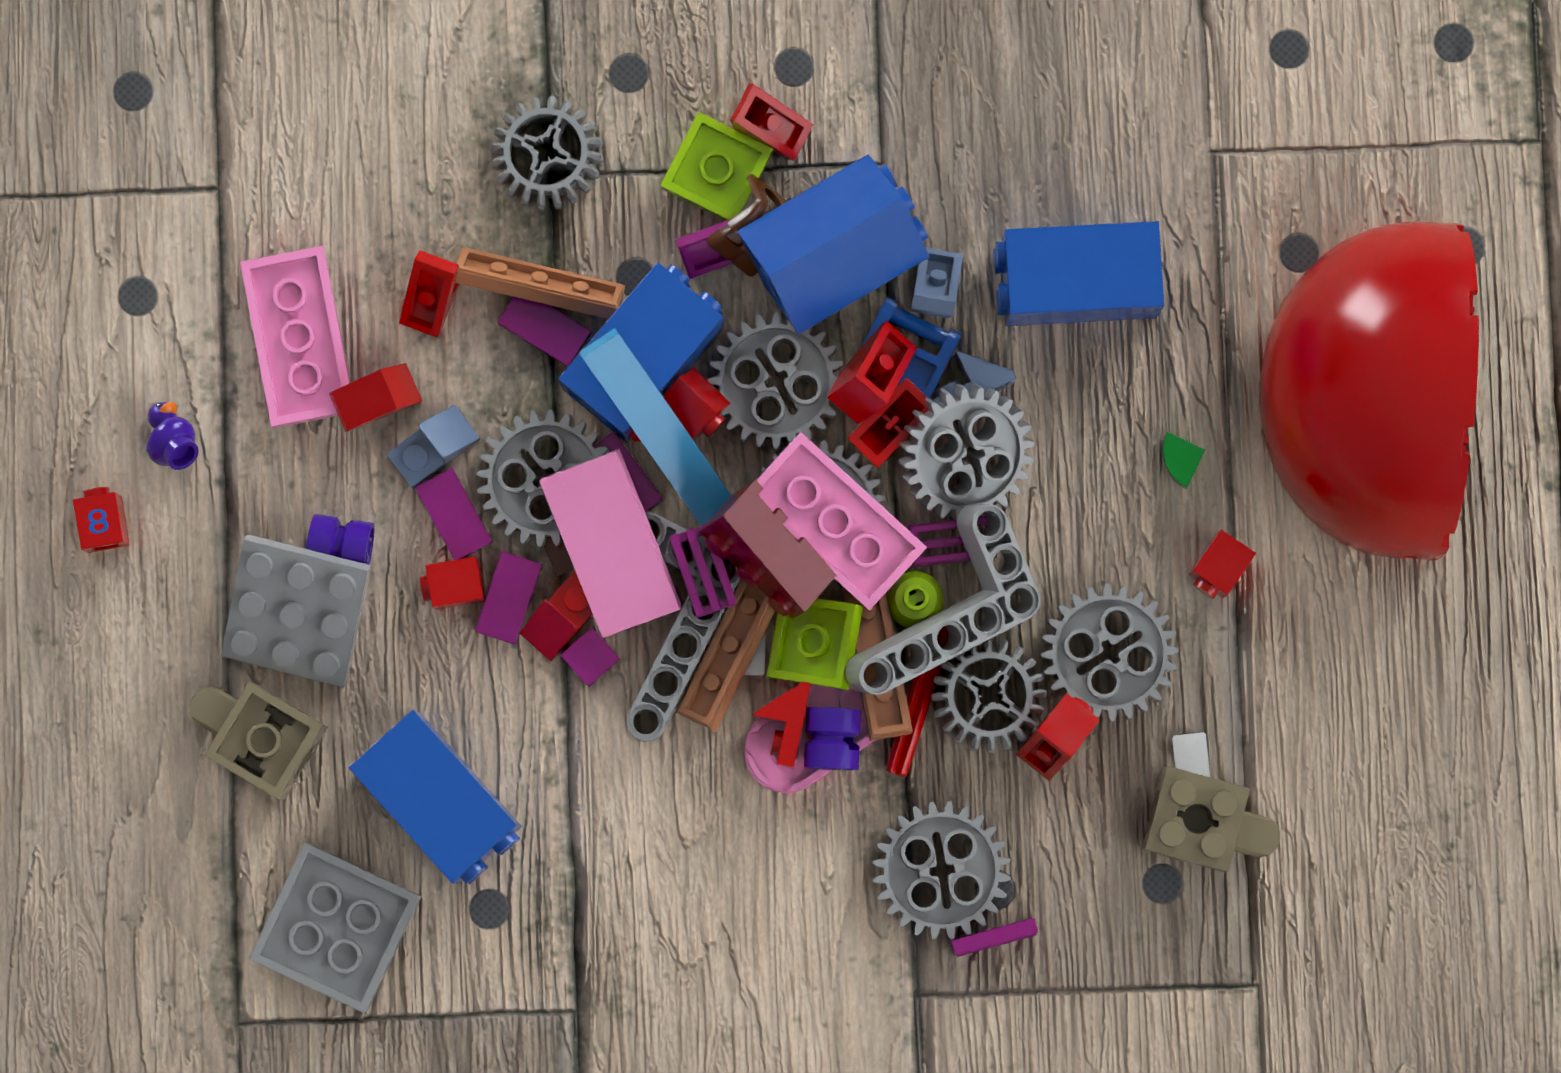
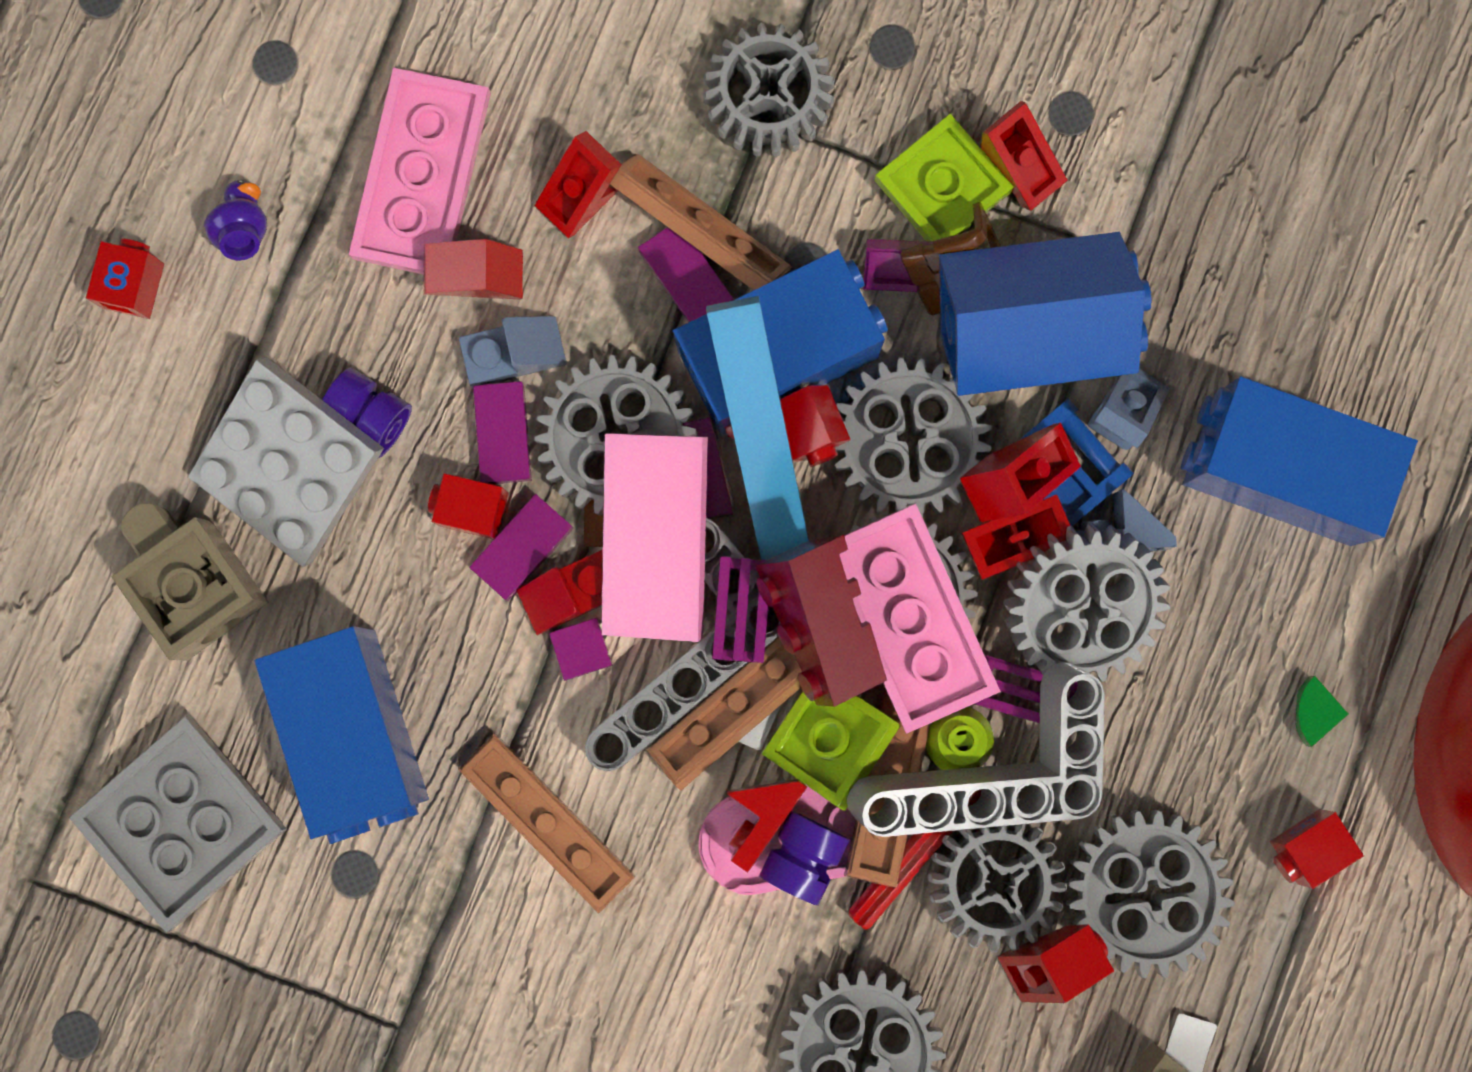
camera: 30 degrees right, 0 degrees up
none -> nougat tile [458,734,635,914]

